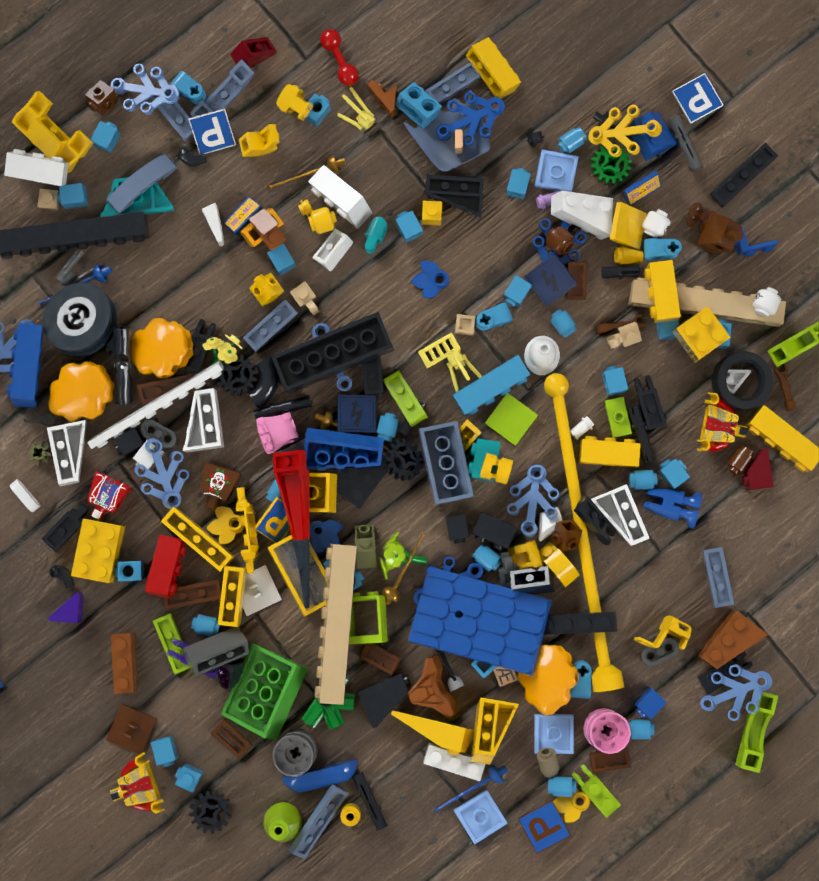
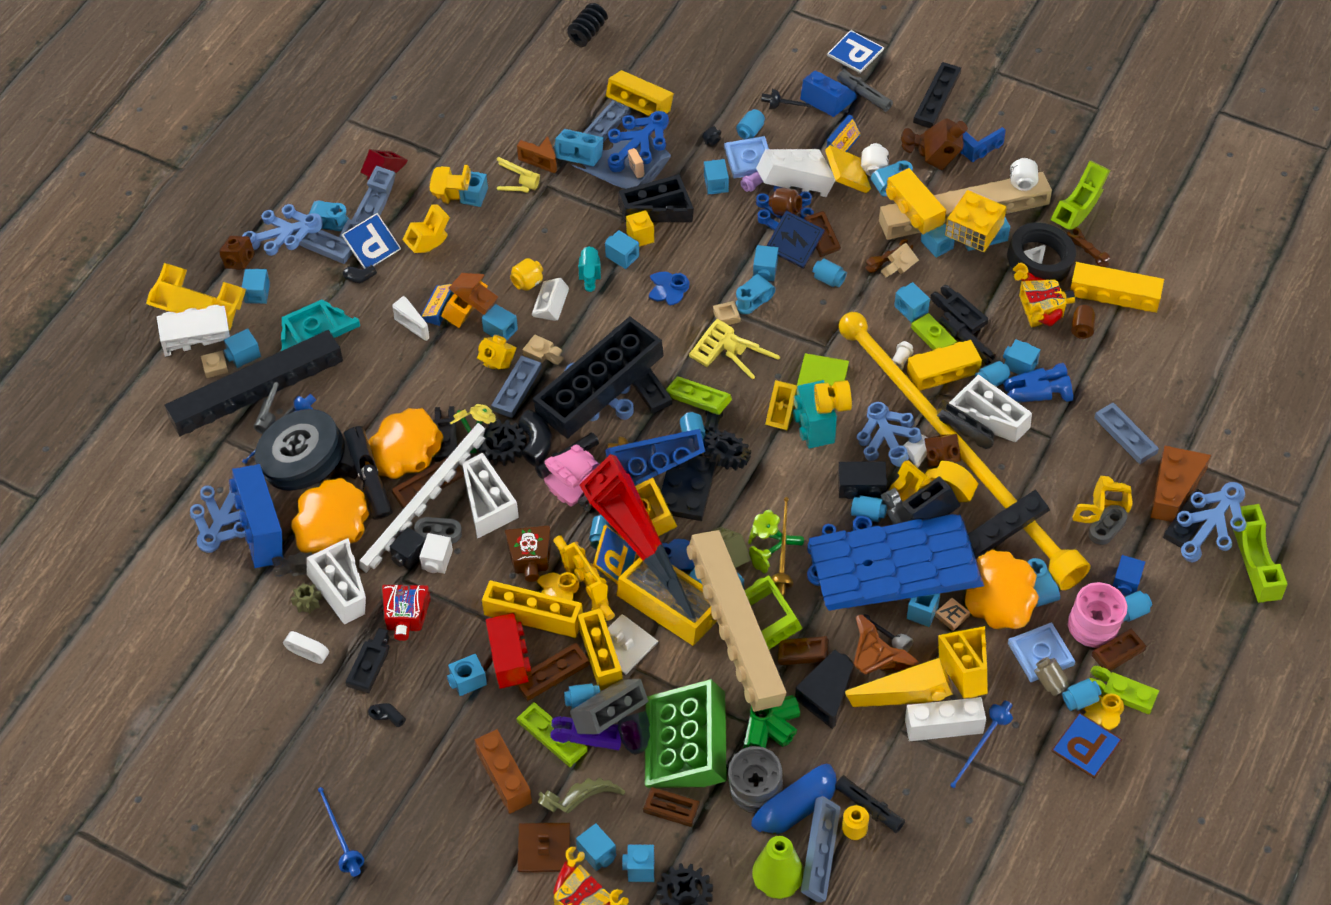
camera: 25 degrees left, 30 degrees down
dark purple slope [48,592,84,623] -> none
yellow brick [71,519,126,583] -> none
sand blue slope [107,154,177,214] -> none
medium blue plant [134,438,189,509] -> none
pearl gold sword [269,155,346,189] -> none
yellow plate [298,199,313,217] -> none
white wedge [308,165,372,229] -> none
red piece [320,29,359,86] -> none
dark blue tile [337,395,376,434] -> none
sand blue slope [418,421,474,506] -> none
black brick [446,514,469,544] -> none
dark azure brick [451,355,530,416] -> none
light blue tile [454,789,508,844] -> none
white hat [524,336,560,375] -> none
yellow plant [589,105,662,157] -> none
green gear [590,144,632,186] -> none
black axle [601,264,640,279] -> none
yellow cone [614,246,643,265] -> none
dark red slope [742,449,774,491] -> none
none -> olive plant [537,778,625,813]

